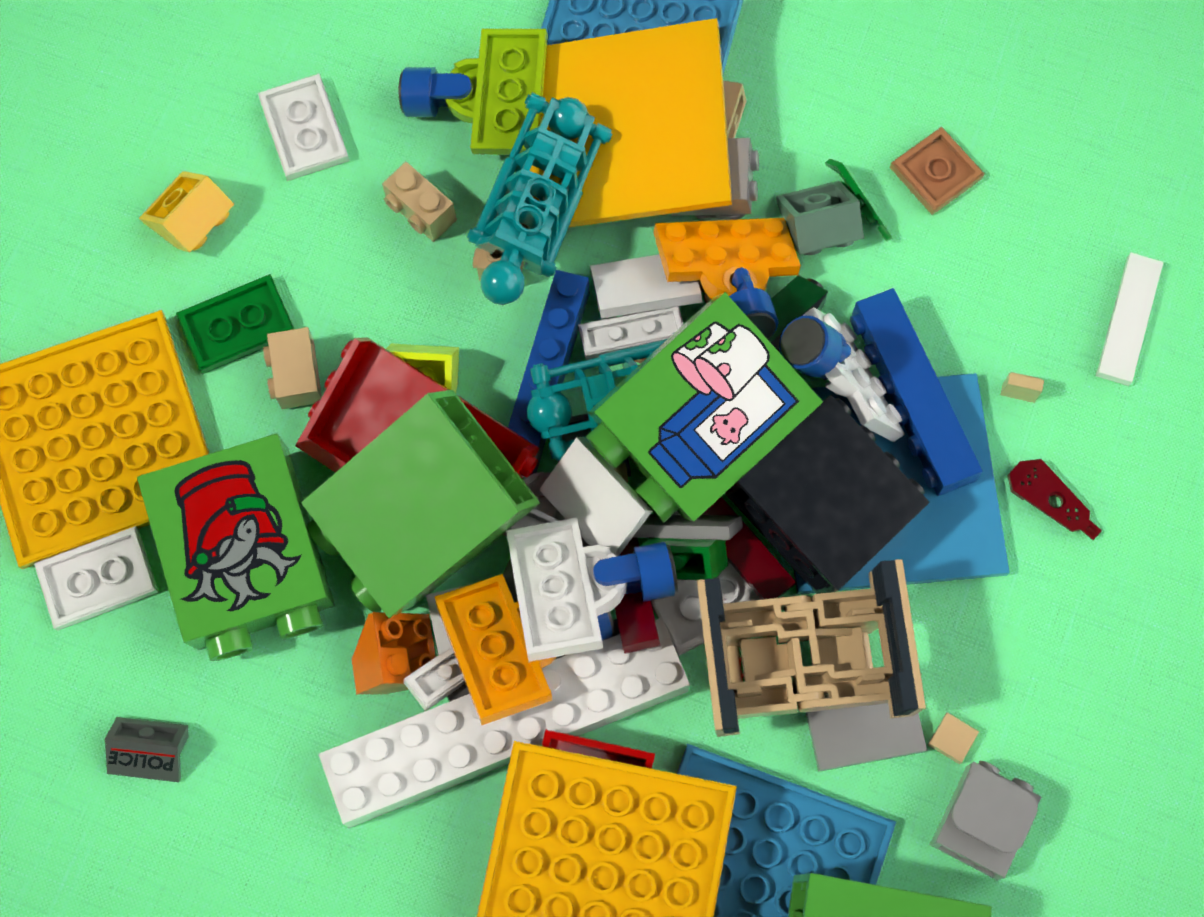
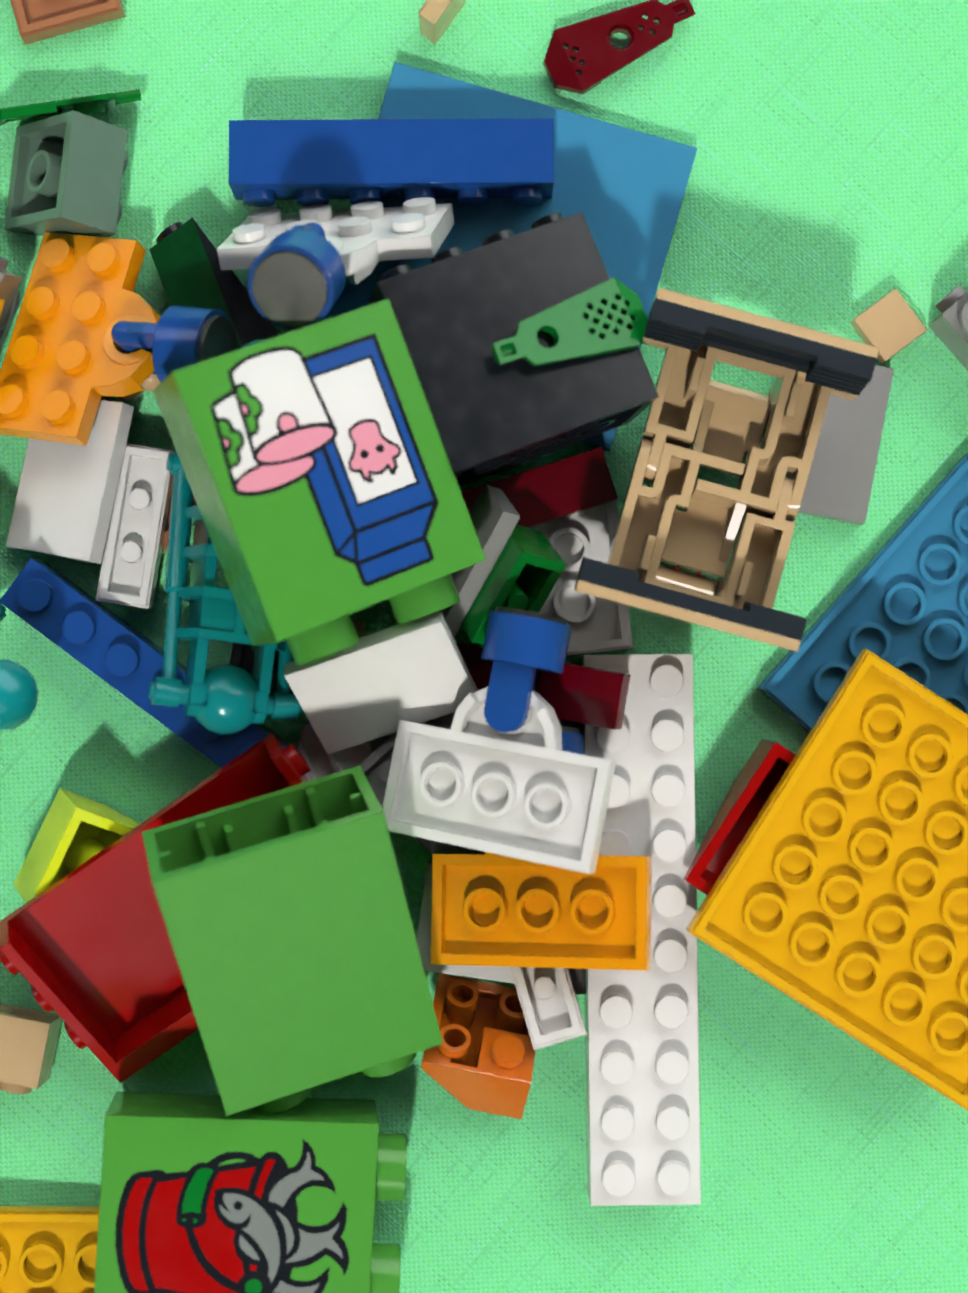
camera: 70 degrees left, 15 degrees up
none -> green piece [492,277,648,366]

